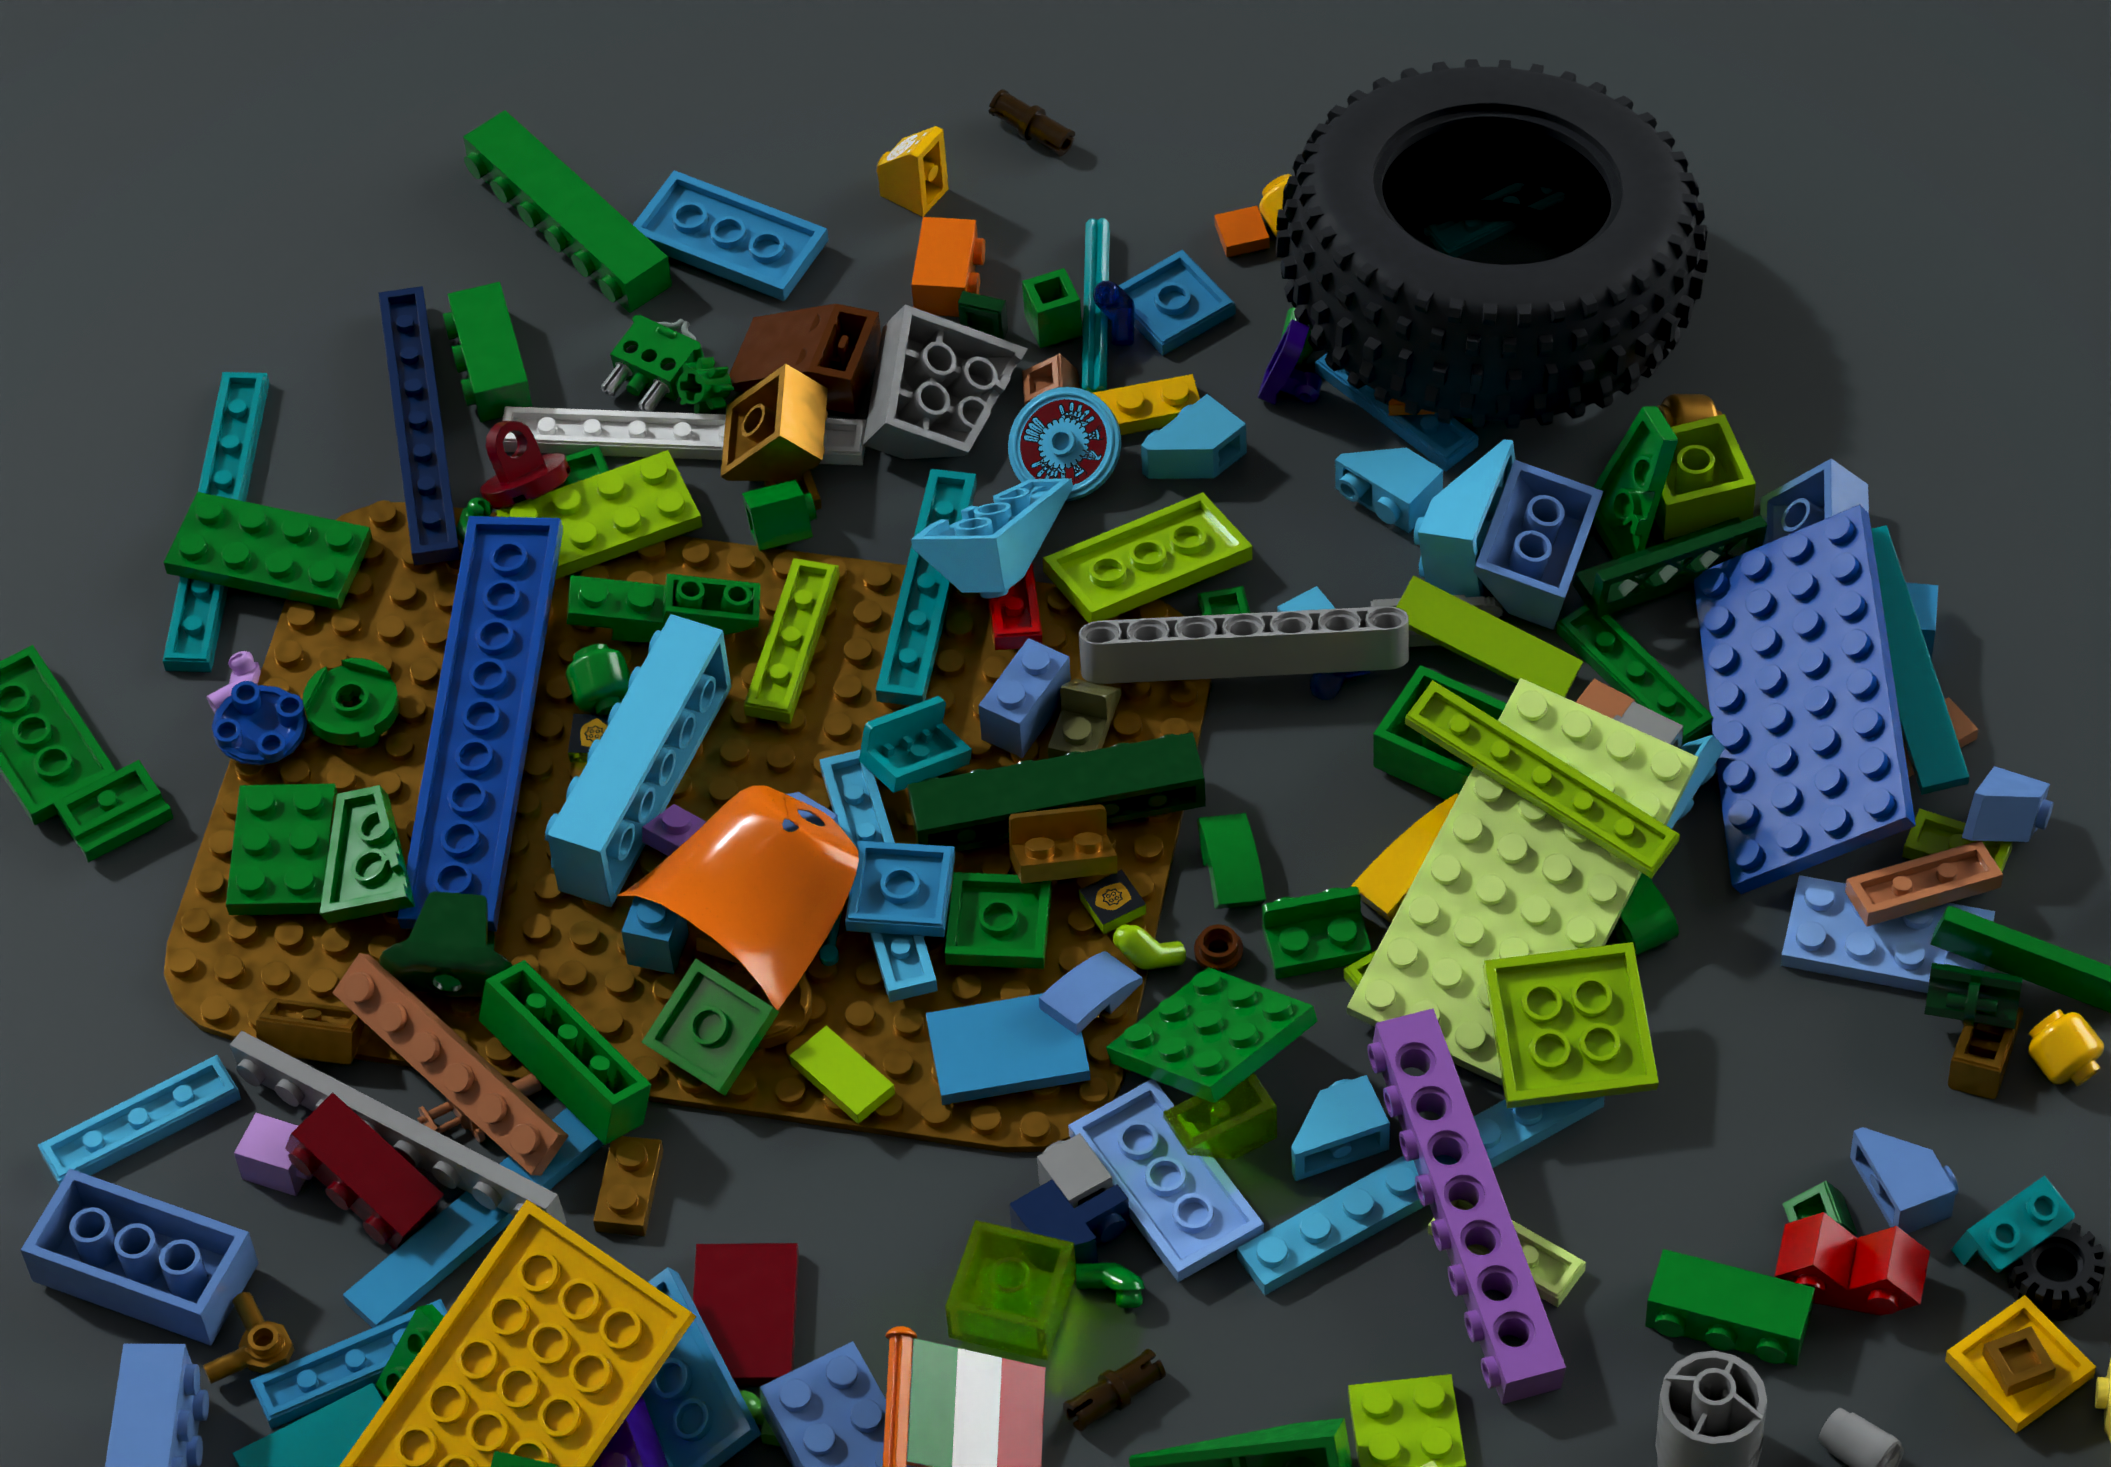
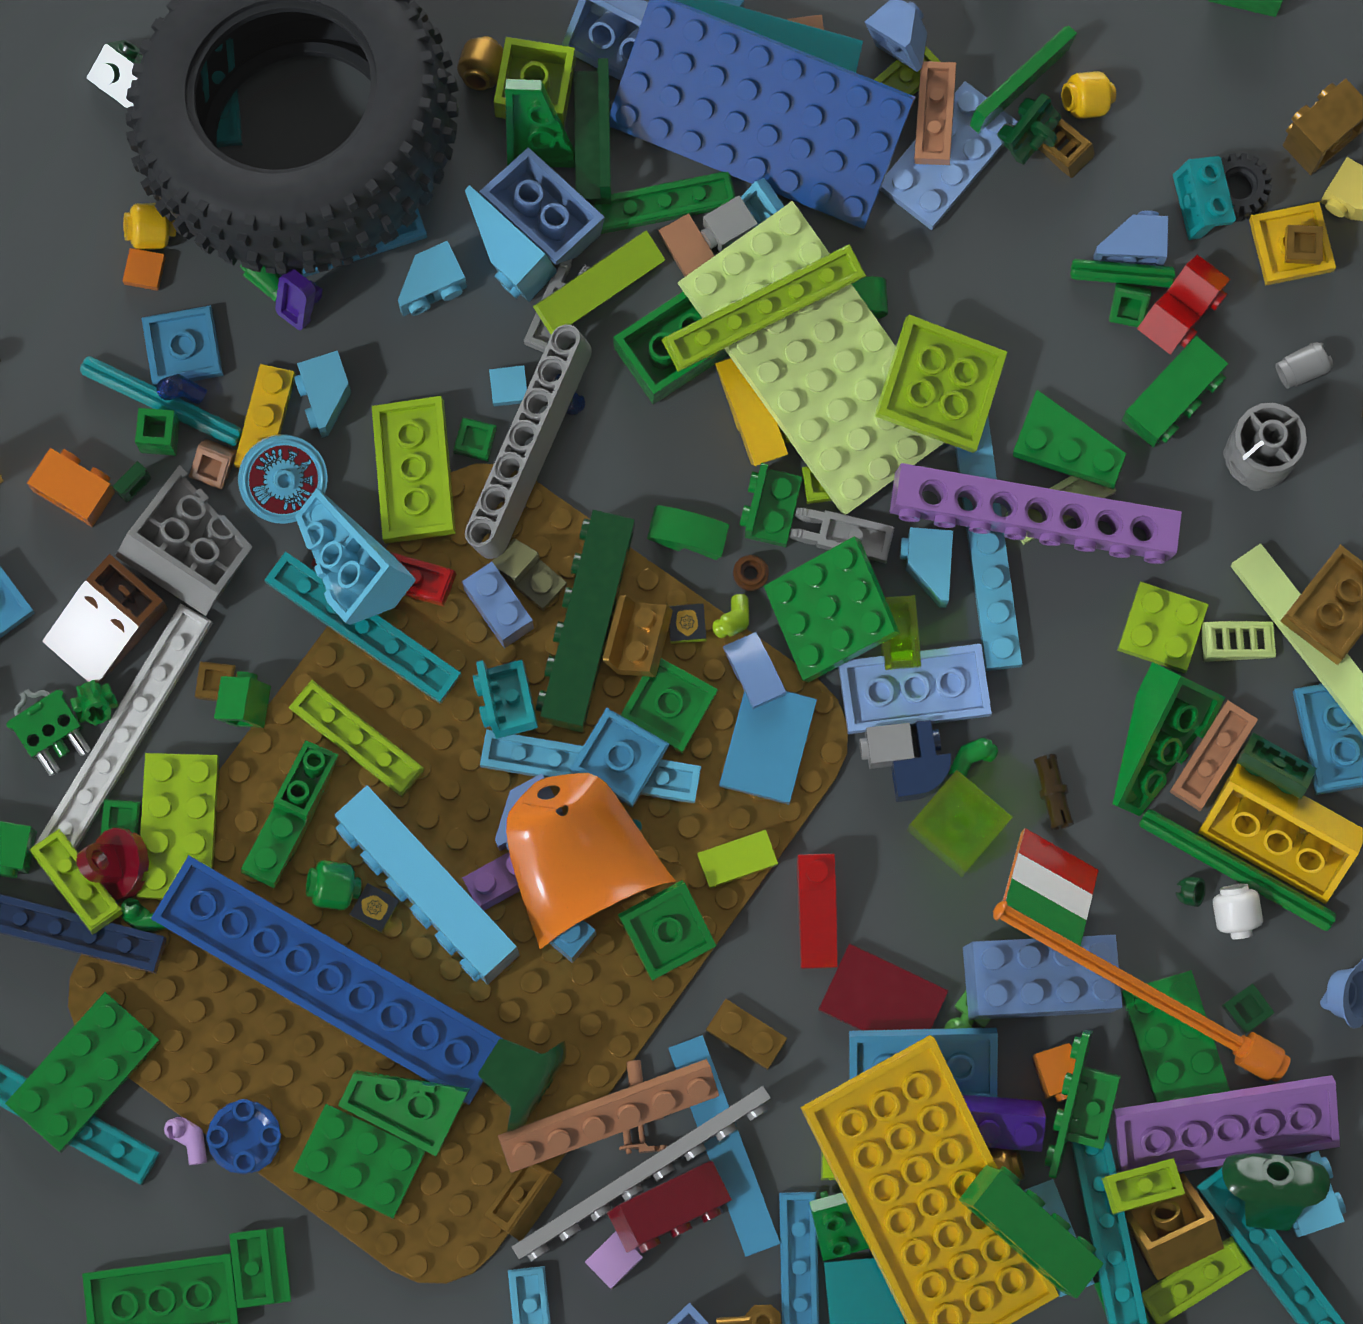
camera: 70 degrees left, 25 degrees up
green plate [303,658,400,748] -> none
green brick [479,960,651,1145] -> none
pearl gold slope [720,364,828,481] -> none
none -> lime tile [29,828,123,935]
none -> light grey hinge [790,508,895,564]
none -> red slope [797,854,838,969]
none -> green wing [1013,390,1126,490]
none -> green axle [1070,259,1175,287]

